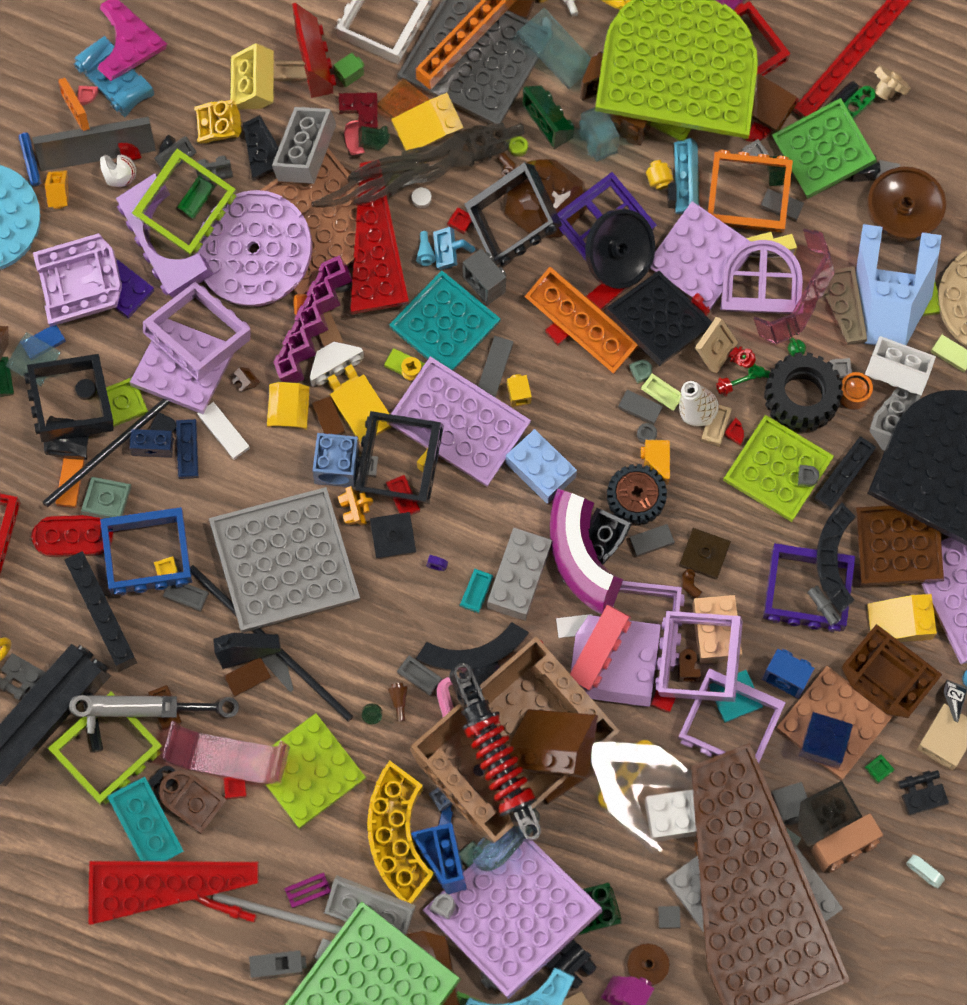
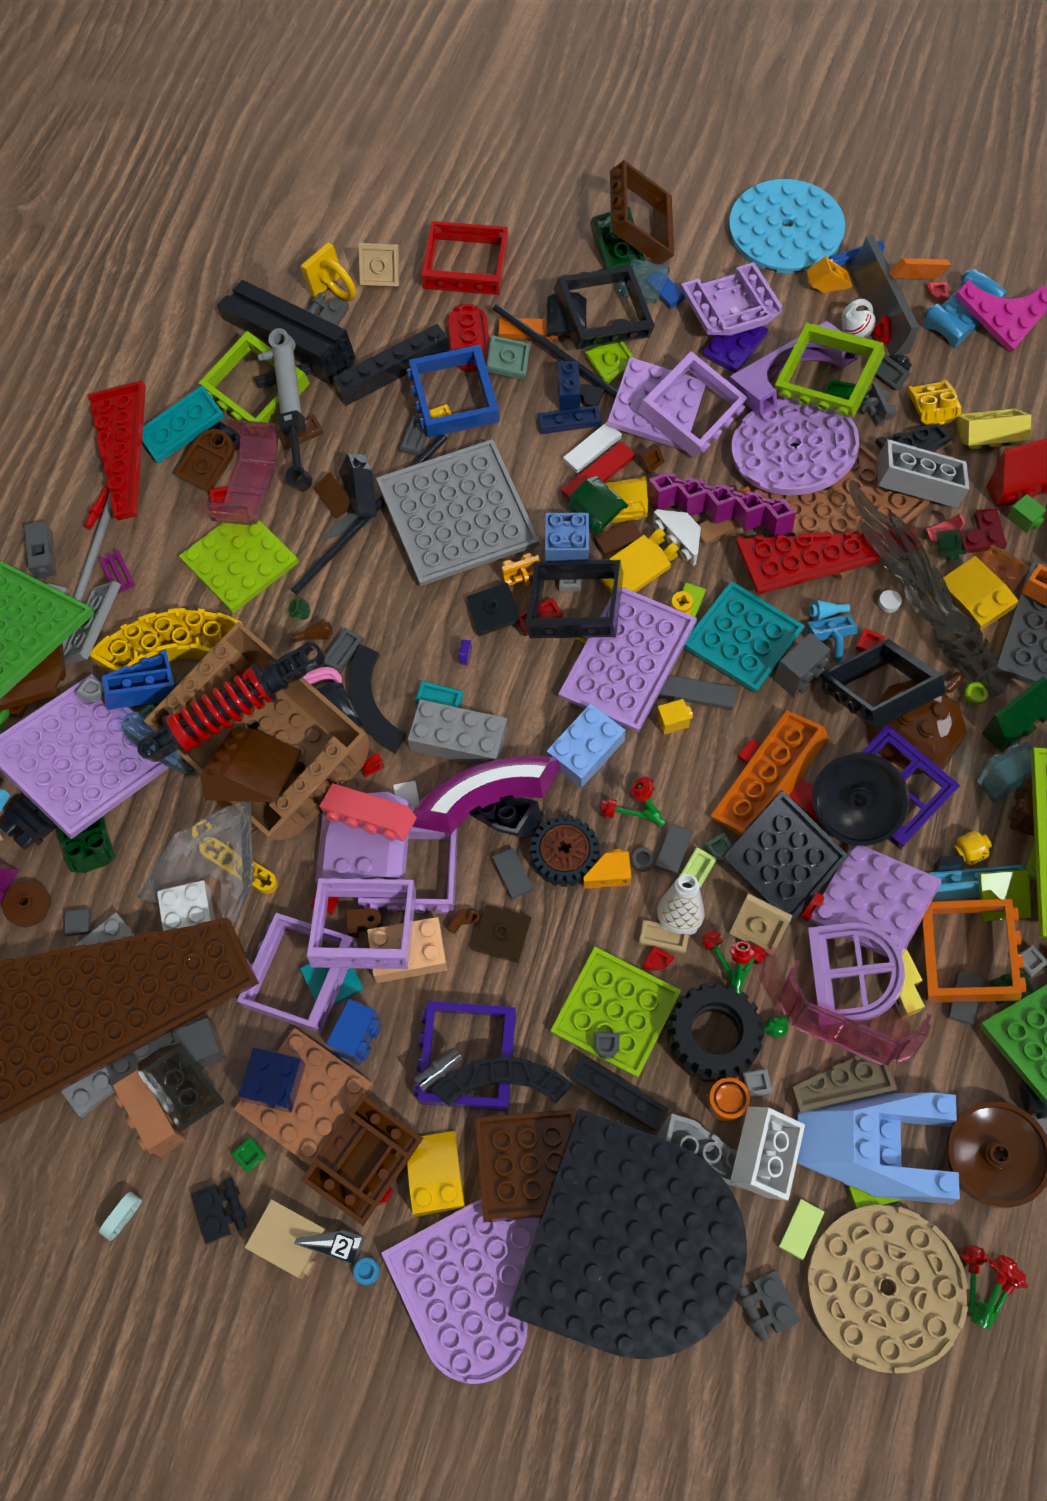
camera: 90 degrees right, 5 degrees down
none -> red tile [561,441,636,500]
none -> dark green slope [567,476,629,536]
none -> plant [600,777,666,827]
none -> lime tile [978,869,1031,921]

